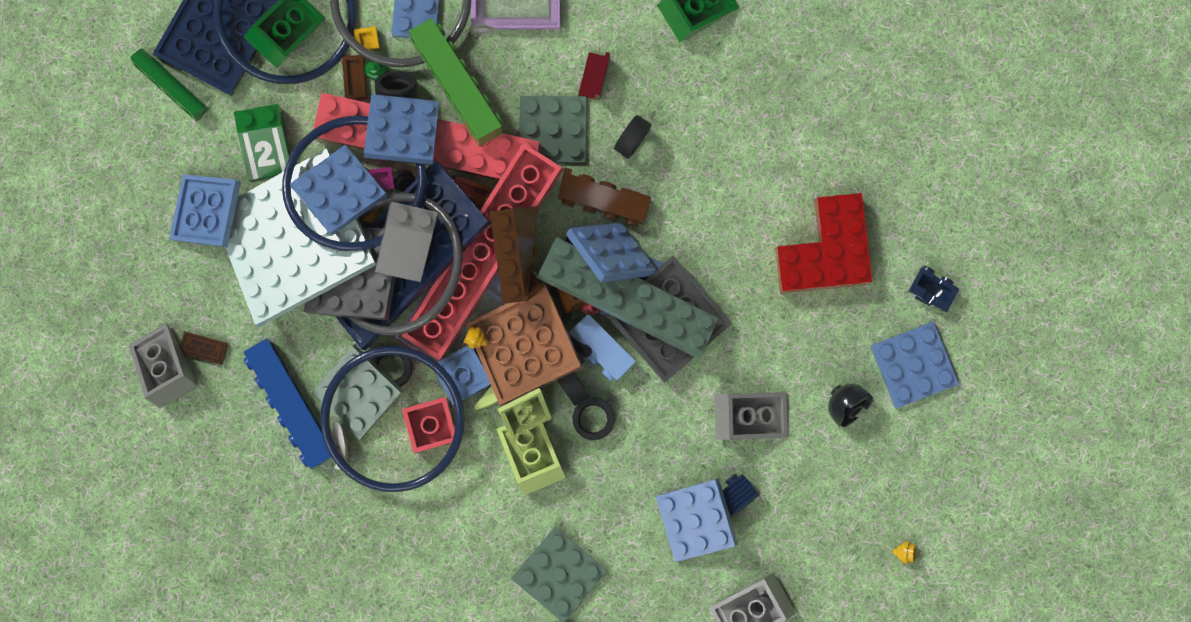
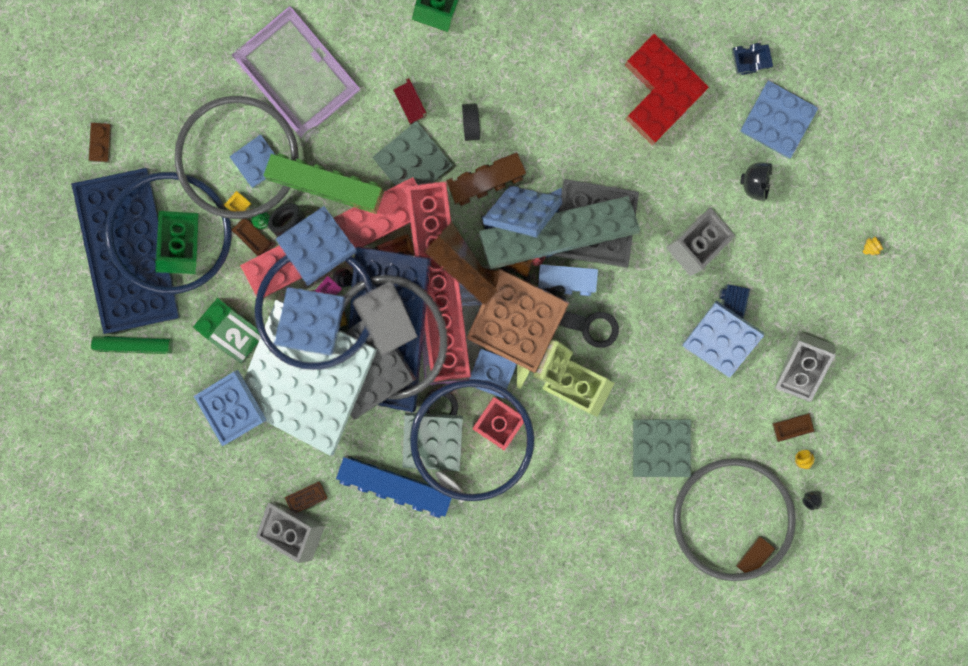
camera: 50 degrees left, 5 degrees up
yellow plate [463,326,488,349] -> none

